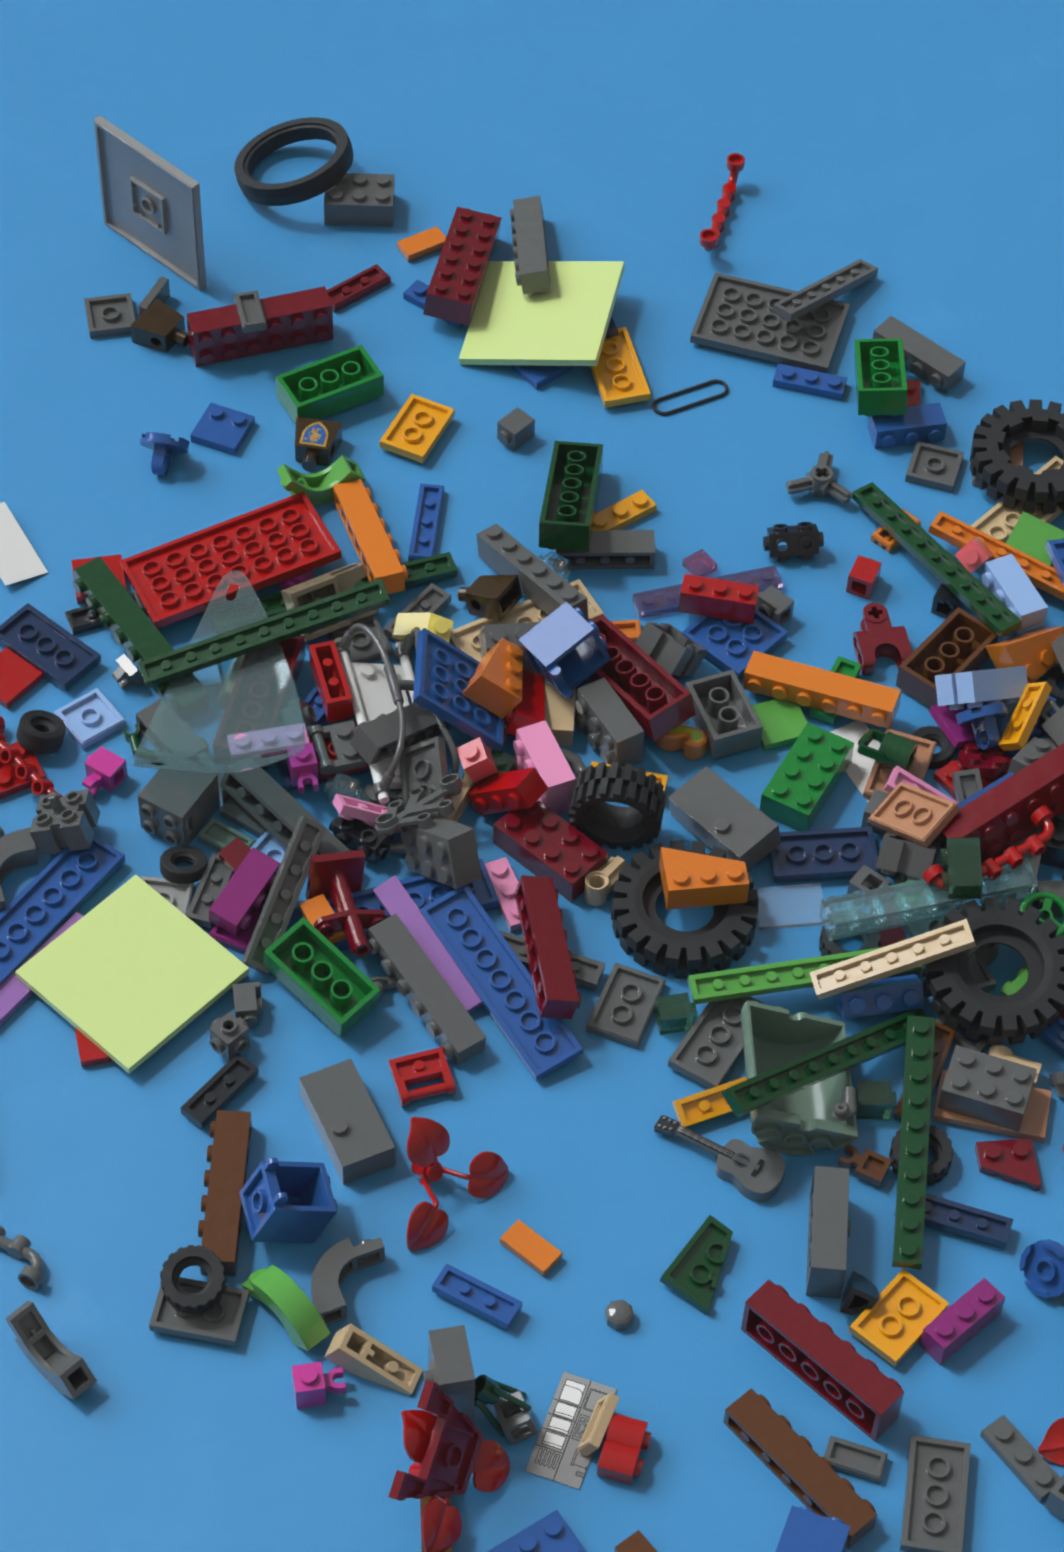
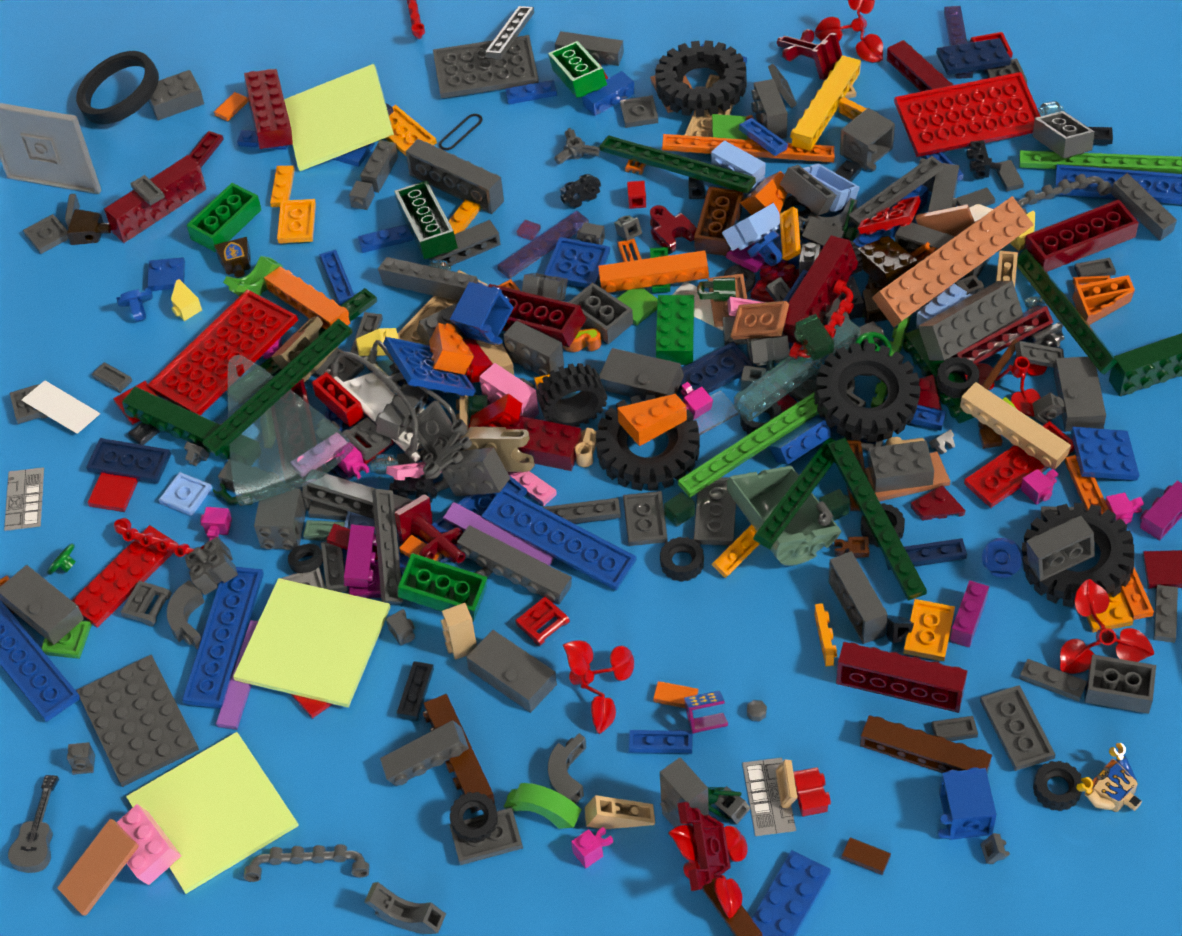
camera: 20 degrees left, 0 degrees up
black tyre [16,710,66,755] -> none
dark grey brick [209,1012,250,1062] -> none
blue container [239,1158,337,1243] -> none
coral brick [456,737,498,783] -> none
dark brown torso [458,575,523,620] -> none
dark grey brick [510,196,551,295] -> none
dark red brick [514,875,581,1019] -> none
dark grey piece [654,1115,785,1202] -> none
dark green wing [659,1215,733,1315] -> none
red brick [679,574,759,624] -> none
tan plate [809,919,977,1000] -> none
coral brick [955,537,994,574] -> none
none -> dark grey tile [92,362,132,393]
none -> light yellow slope [171,279,202,321]
none -> light orange plate [270,166,295,207]
none -> blue plate [358,224,413,253]
none -> dark grey brick [361,140,398,193]
none -> dark grey brick [380,720,469,786]
none -> dark grey brick [406,139,504,214]
none -> tan brick [440,603,477,660]
none -> dark tan brick [463,427,535,472]
none -> dark grey brick [614,215,642,241]
none -> orange tile [617,239,642,262]
none -> black tyre [660,537,704,582]
none -> dark pink brick [680,382,713,420]
none -> magenta piece [684,691,728,733]
none -> light orange plate [814,603,837,667]

